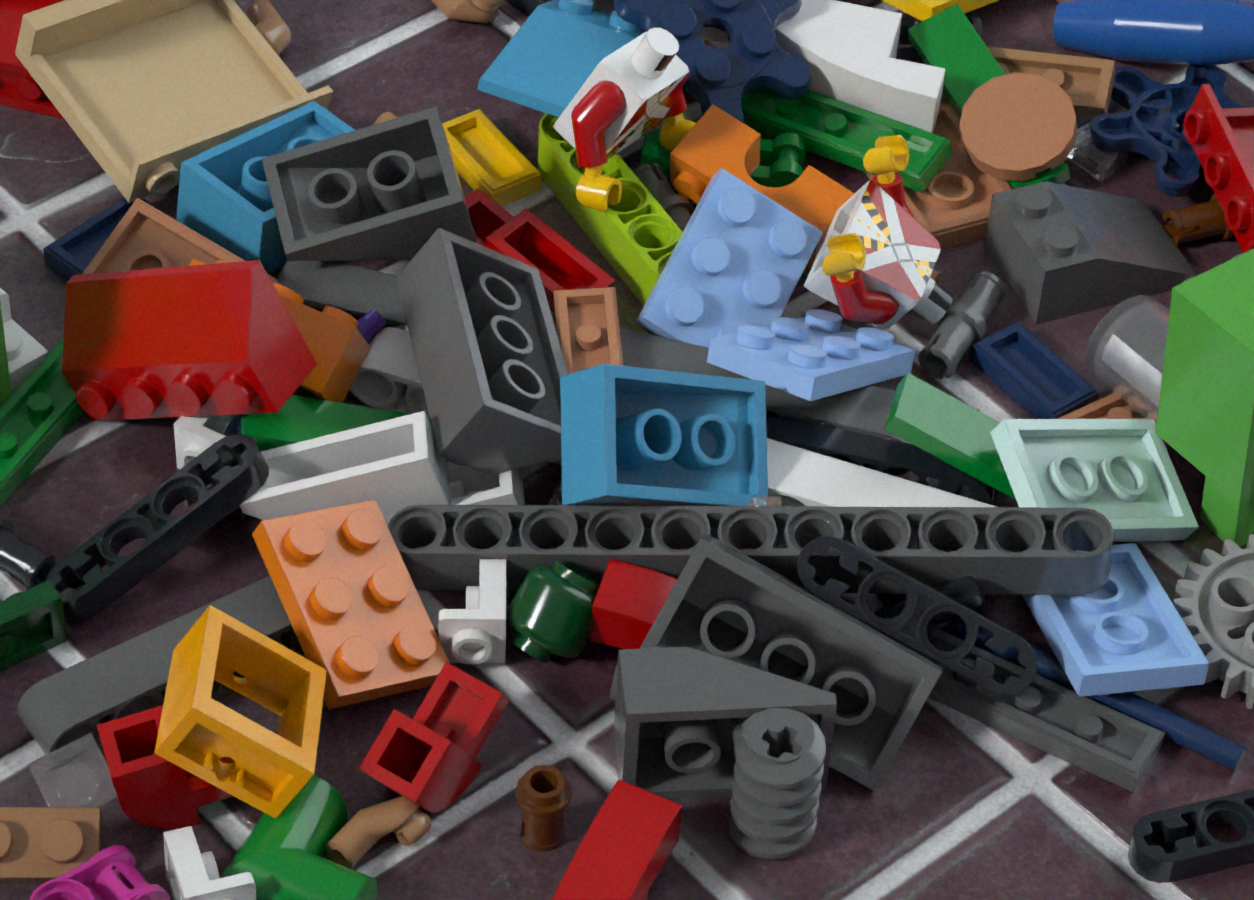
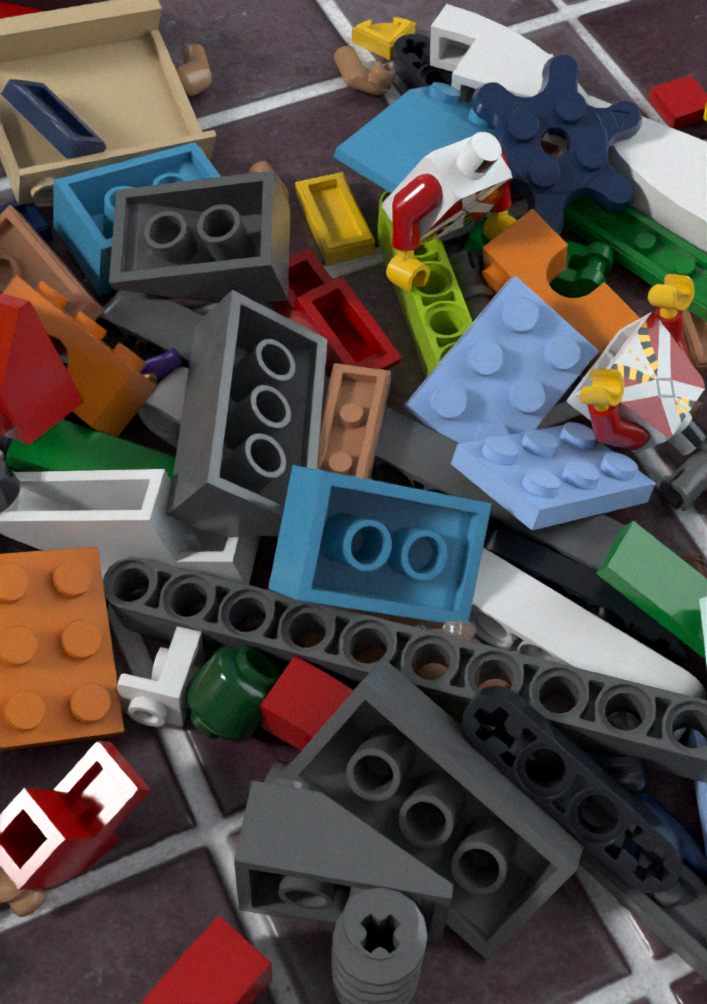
camera: 15 degrees right, 10 degrees up
reddish brown pin [515,765,572,852] -> none
none -> dark blue tile [1,79,107,159]

